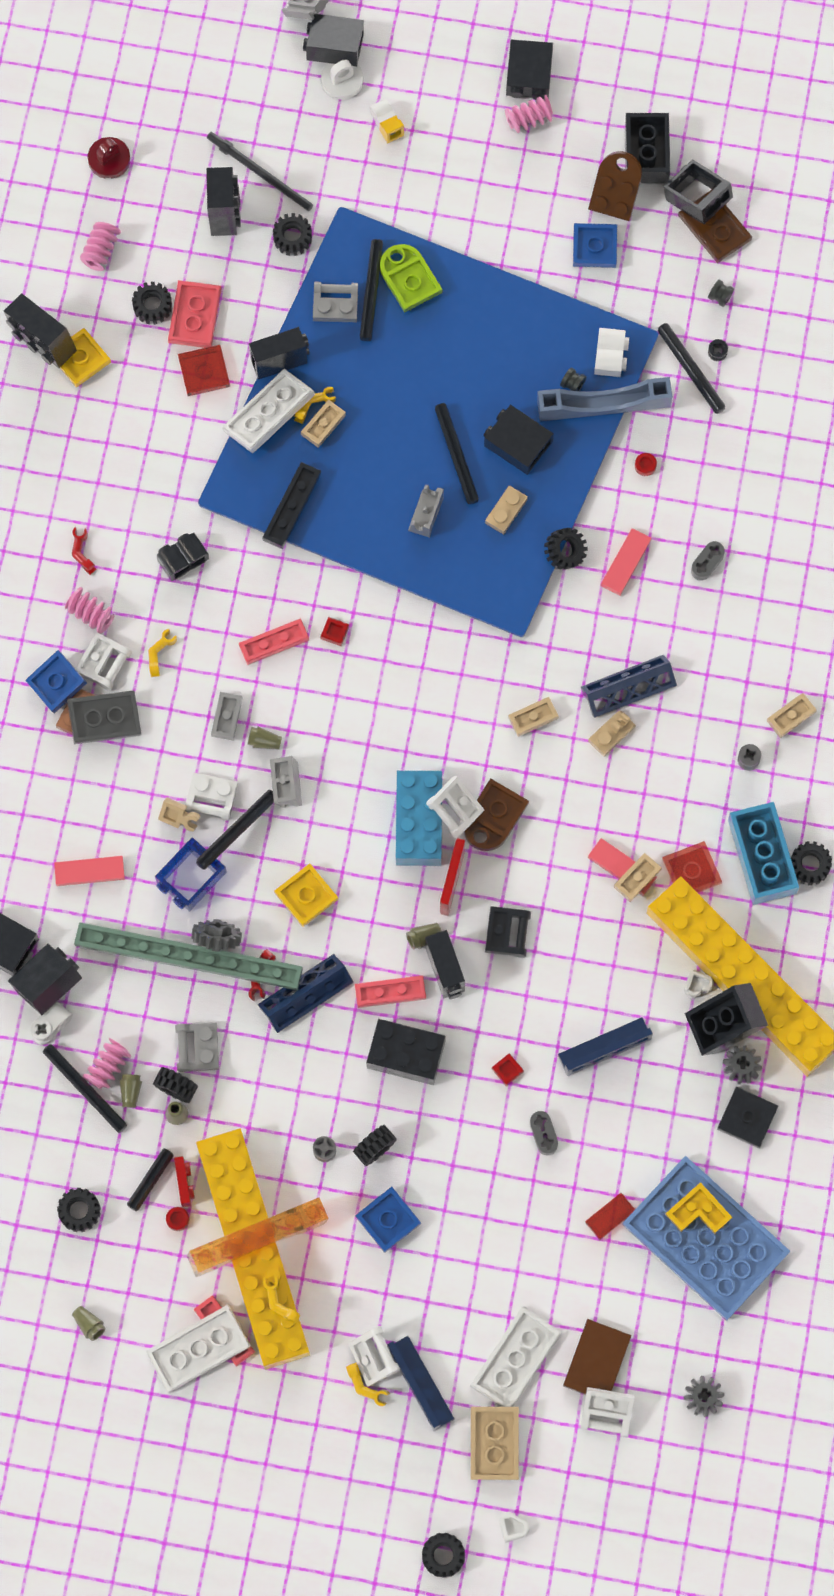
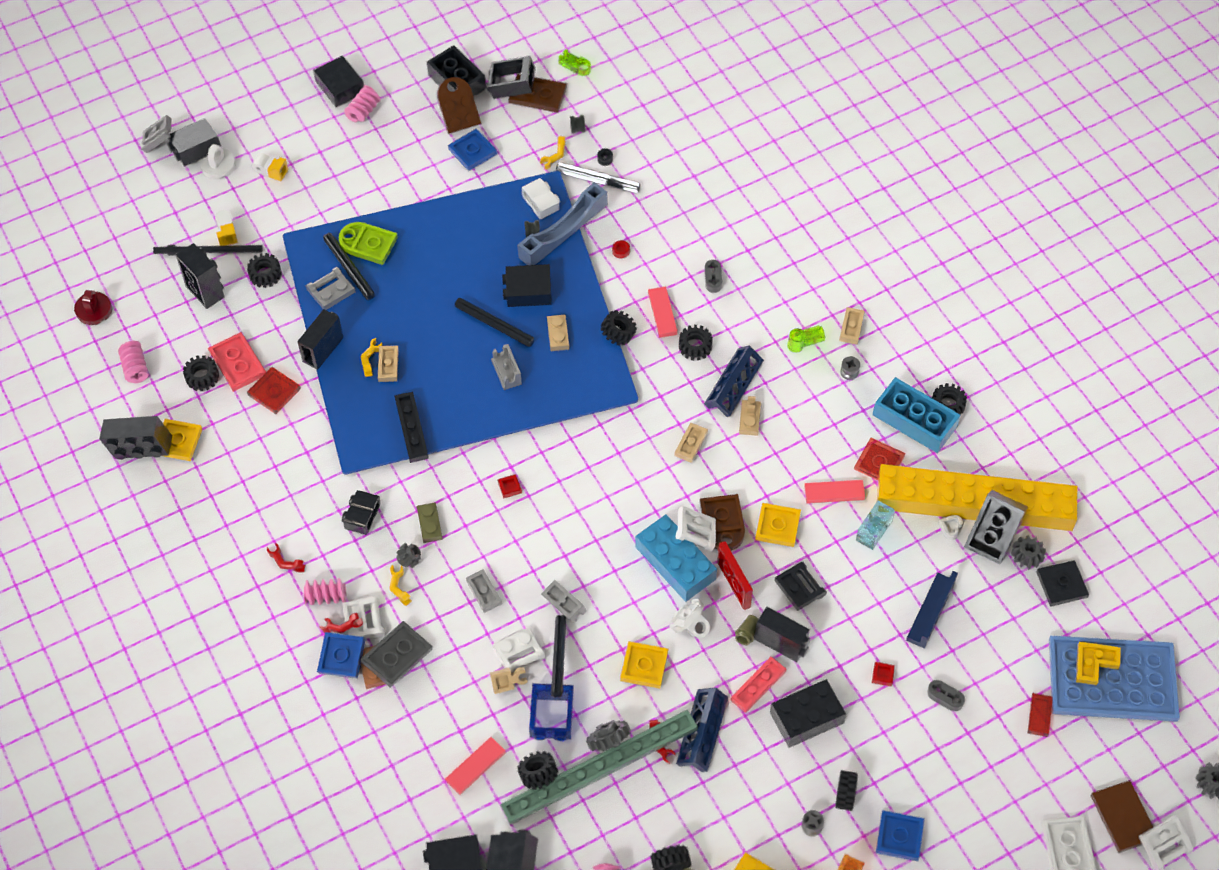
camera: 40 degrees left, 15 degrees down
light grey plate [175,1023,219,1072] -> none
white tile [222,369,315,453] -> none
coral tile [239,618,309,665] -> none
olive cone [247,726,282,750] -> none
tan plate [614,853,662,902] -> none
none -> yellow leg [215,210,238,246]
none -> red arm [319,613,363,634]
none -> dark grey gear [396,543,421,568]
none -> olive plate [417,502,443,543]
none -> black tyre [517,751,558,790]
none -> yellow arm [540,136,565,170]
none -> clear neon green piece [558,49,591,76]
none -> white tile [670,598,710,638]
none -> black tyre [679,325,713,361]
none -> yellow plate [755,503,801,547]
none -> clear neon green piece [787,325,826,353]
none -> clear light blue brick [856,501,895,550]

